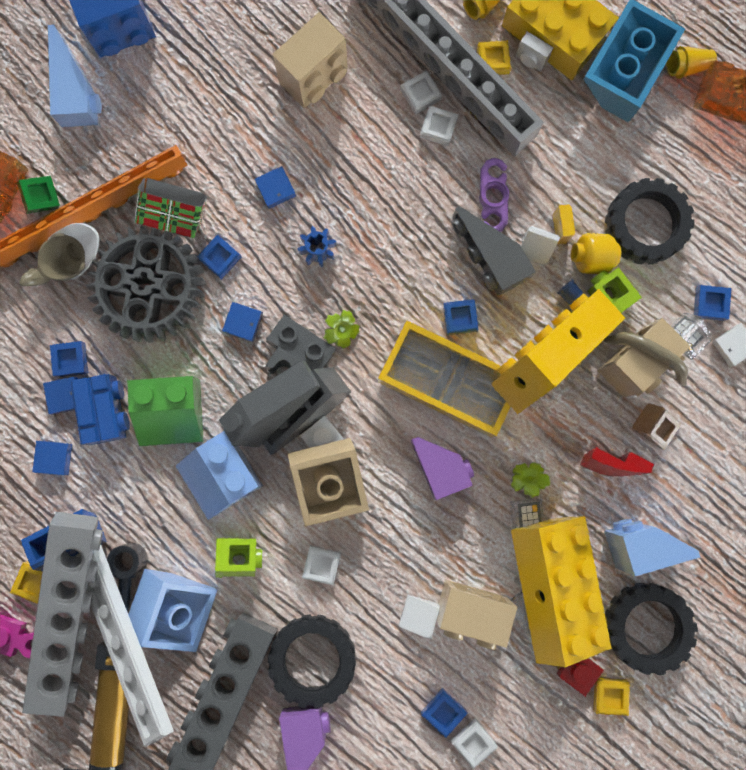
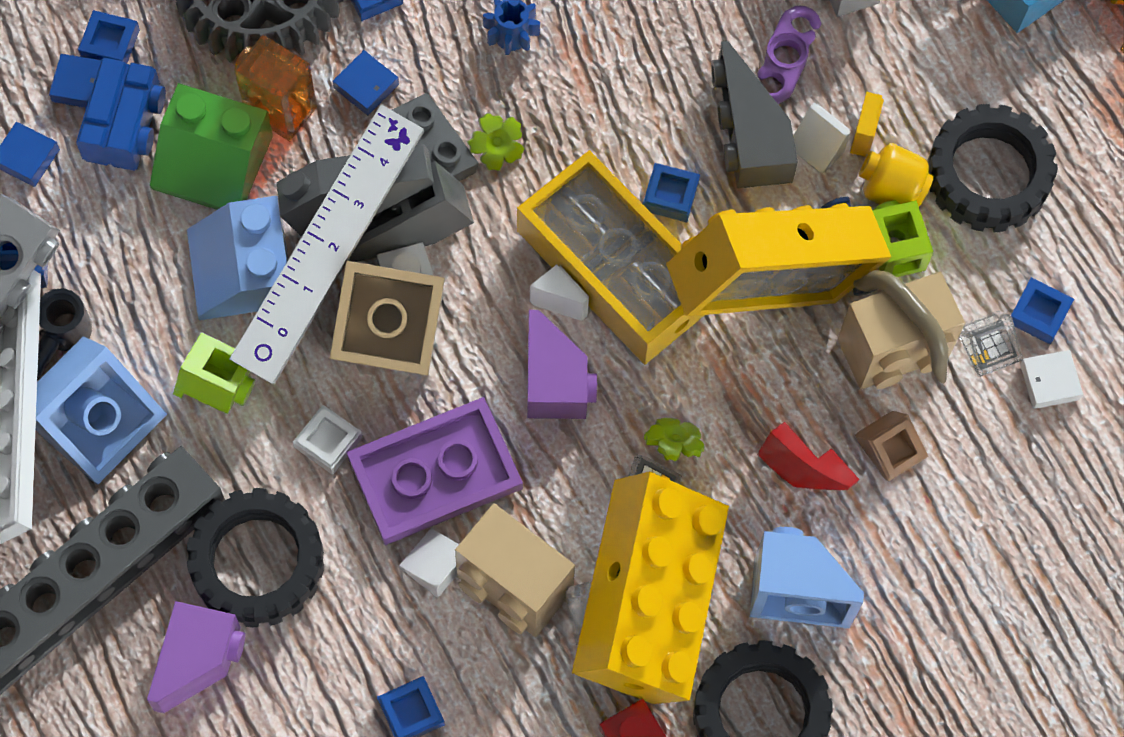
camera: 20 degrees right, 15 degrees down
none -> white tile [230,104,424,385]
none -> clear orange brick [234,35,317,142]
none -> medium lavender plate [347,397,523,545]
none -> white slope [530,264,589,321]

